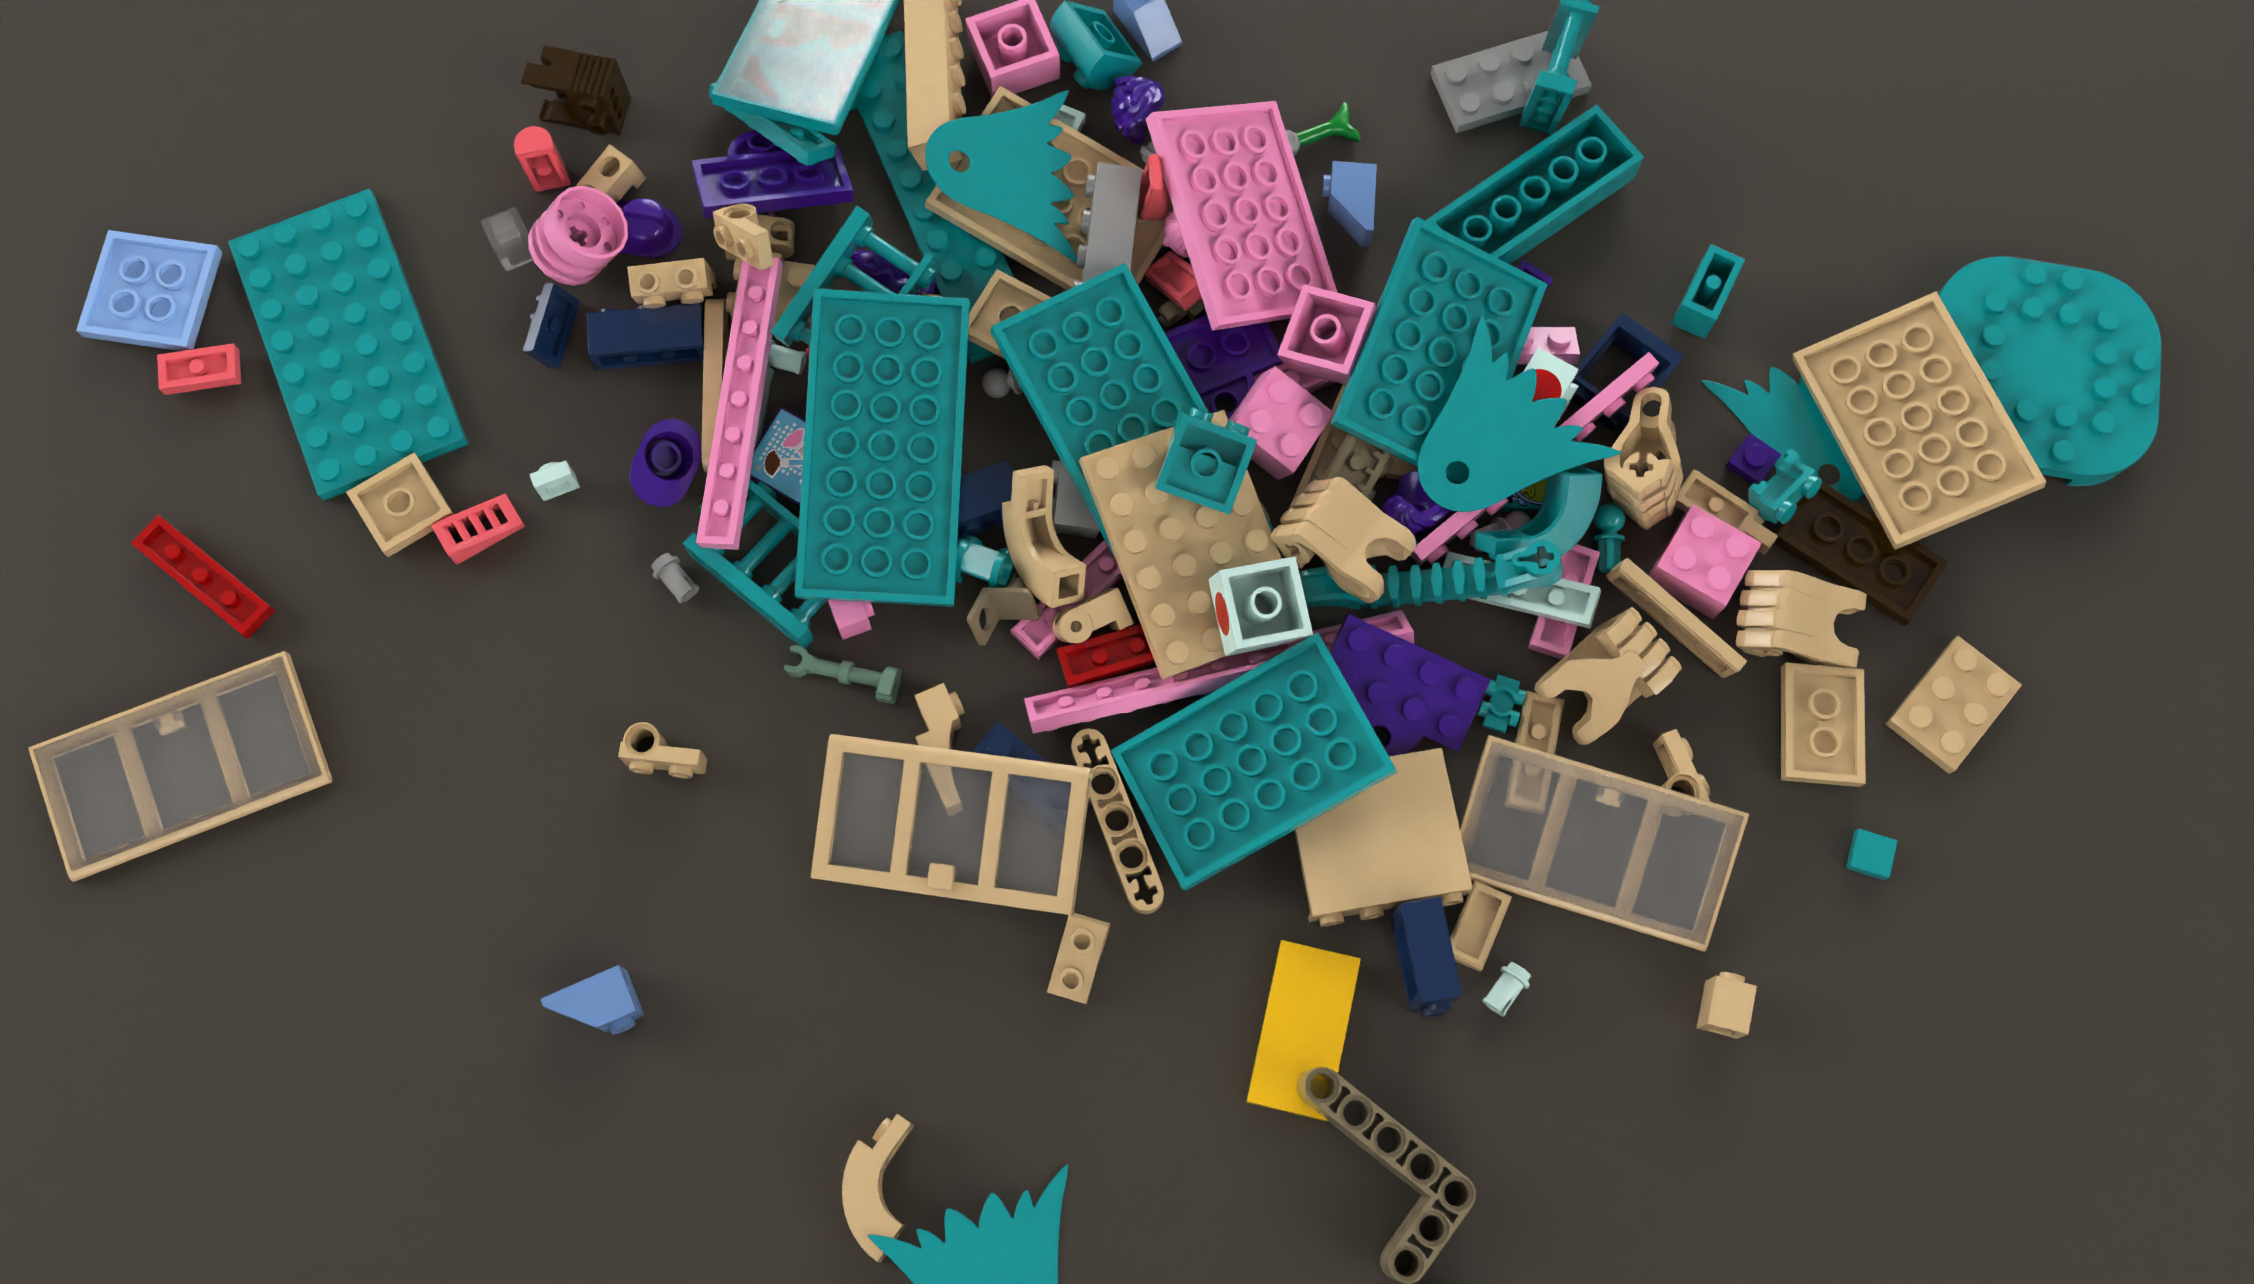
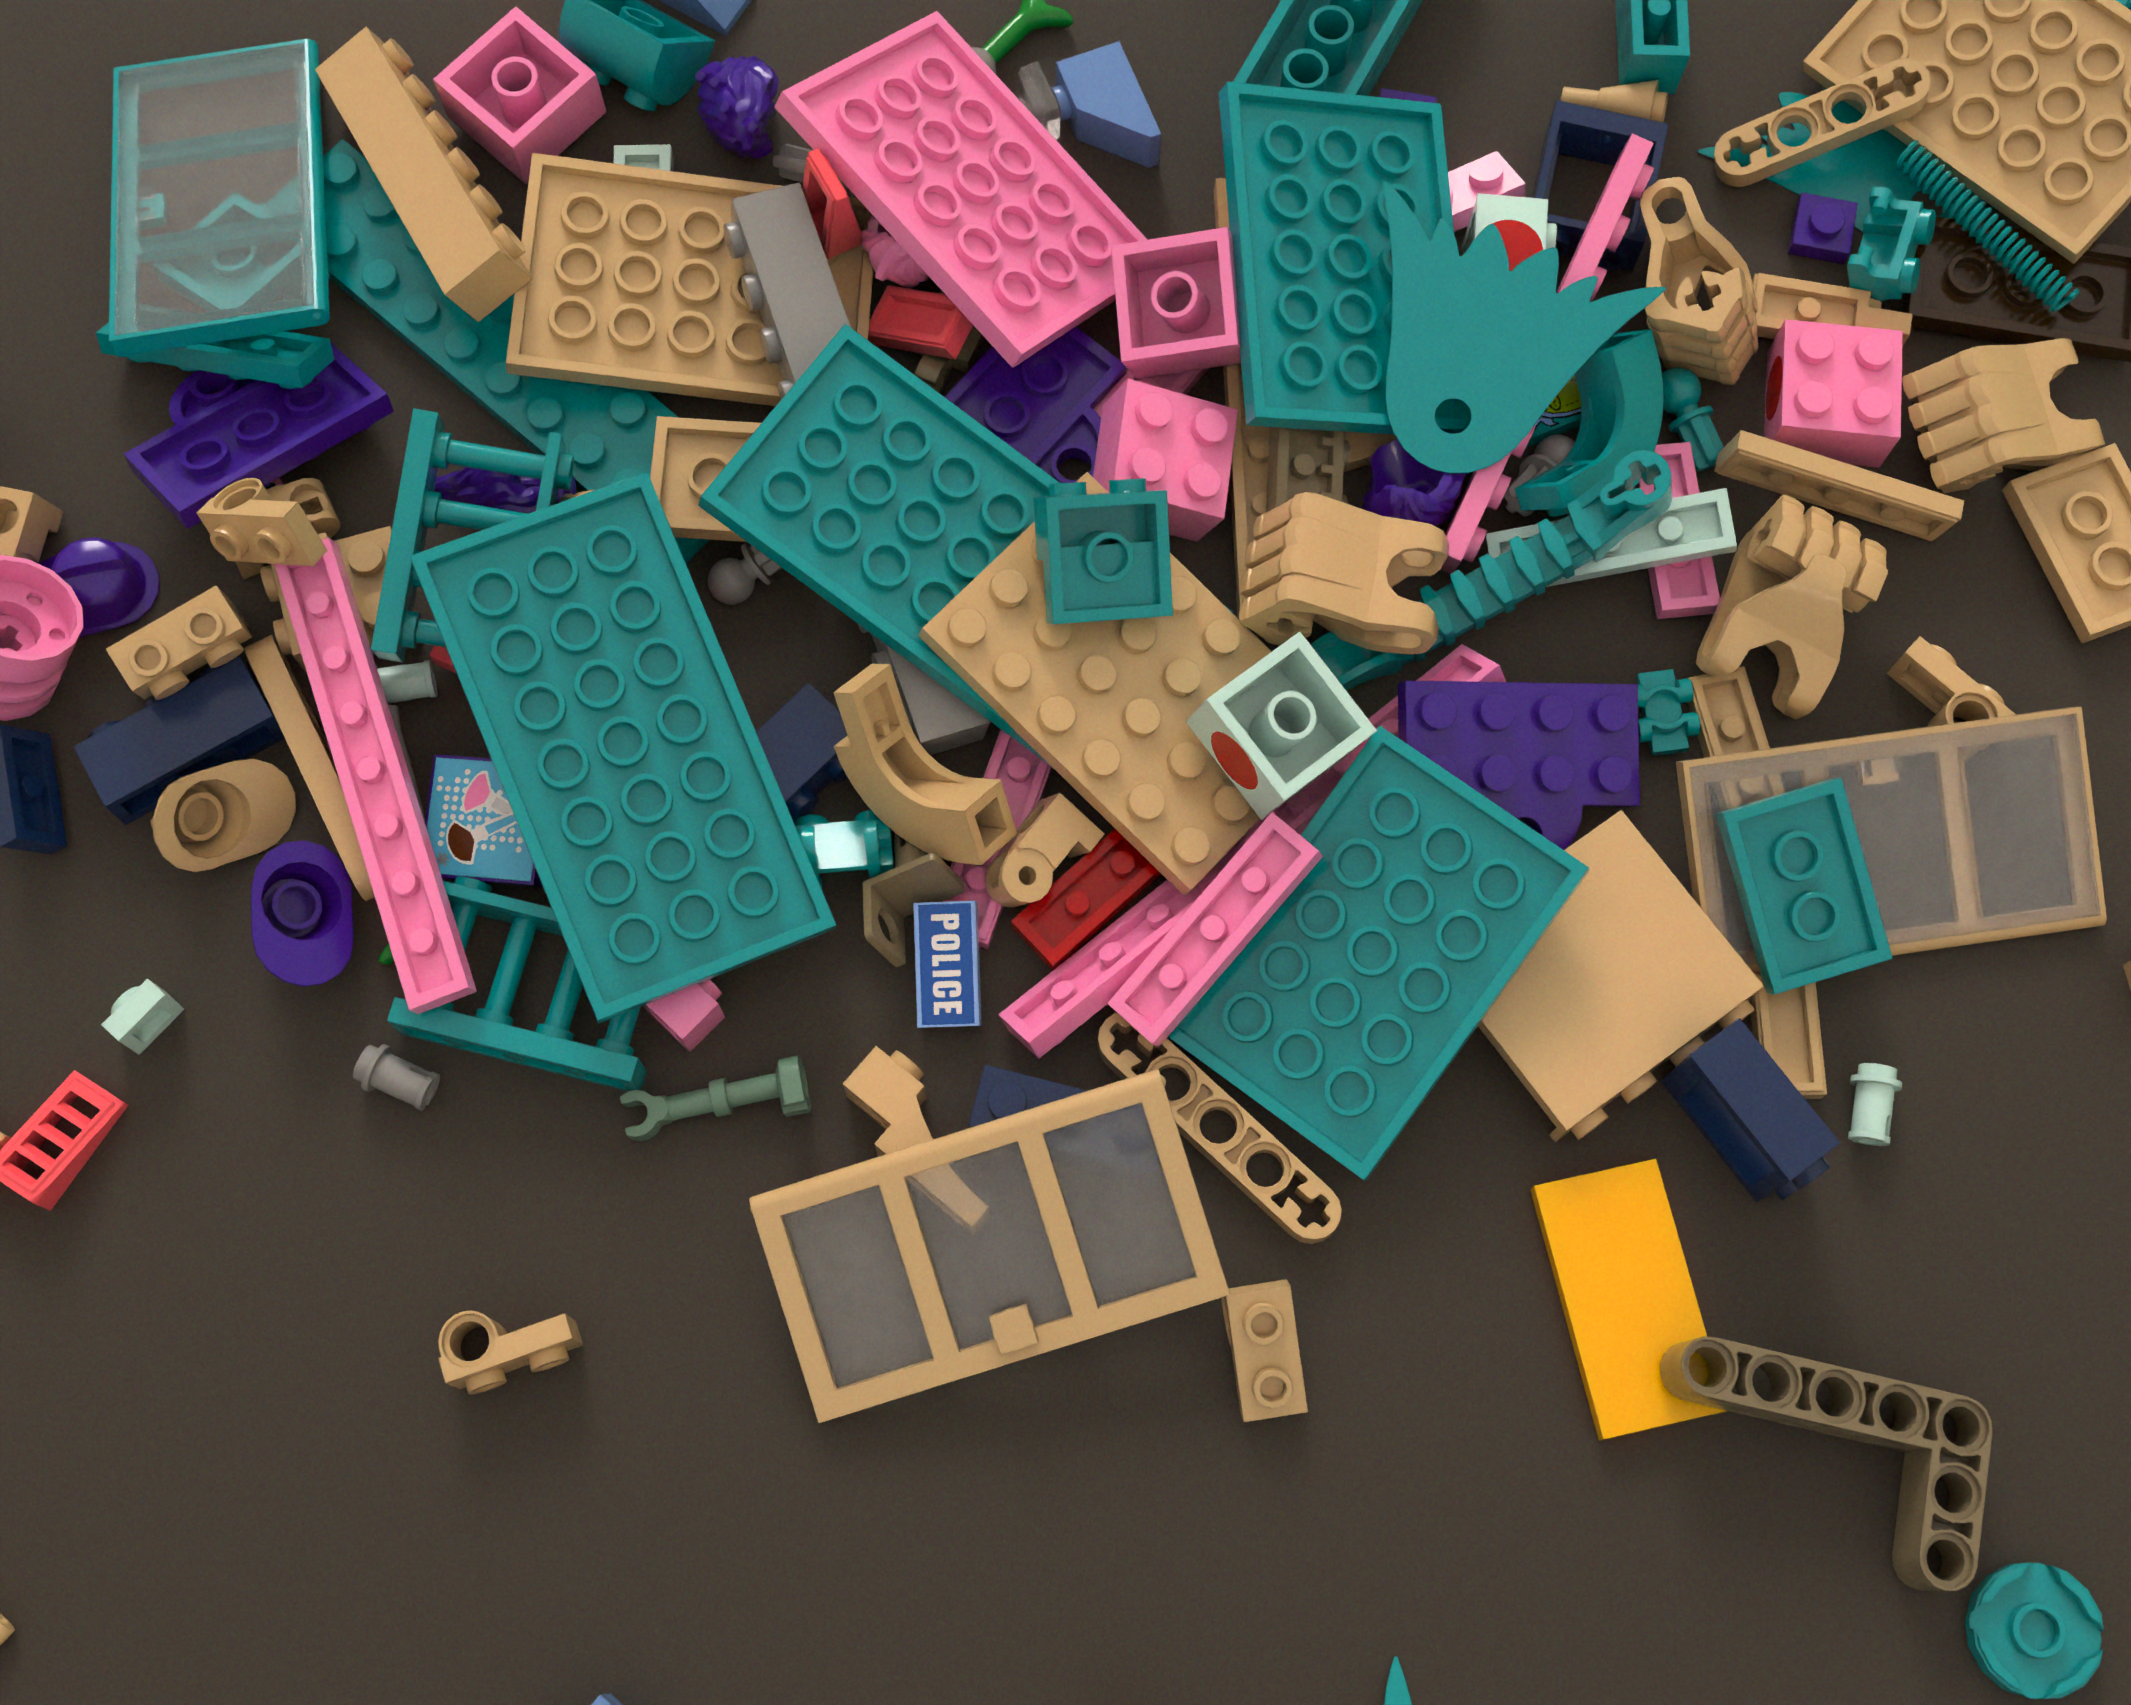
camera: 25 degrees left, 0 degrees up
teal piece [925,90,1077,263] -> none
none -> tan piece [150,758,296,872]
none -> tile [913,901,982,1028]
none -> clear tile [1018,61,1060,139]
none -> bright pink plate [1107,812,1323,1047]
none -> tan cone [1561,80,1668,123]
none -> tan beam [1714,58,1931,187]
none -> teal plate [1715,778,1893,995]
none -> teal piece [1896,140,2080,312]

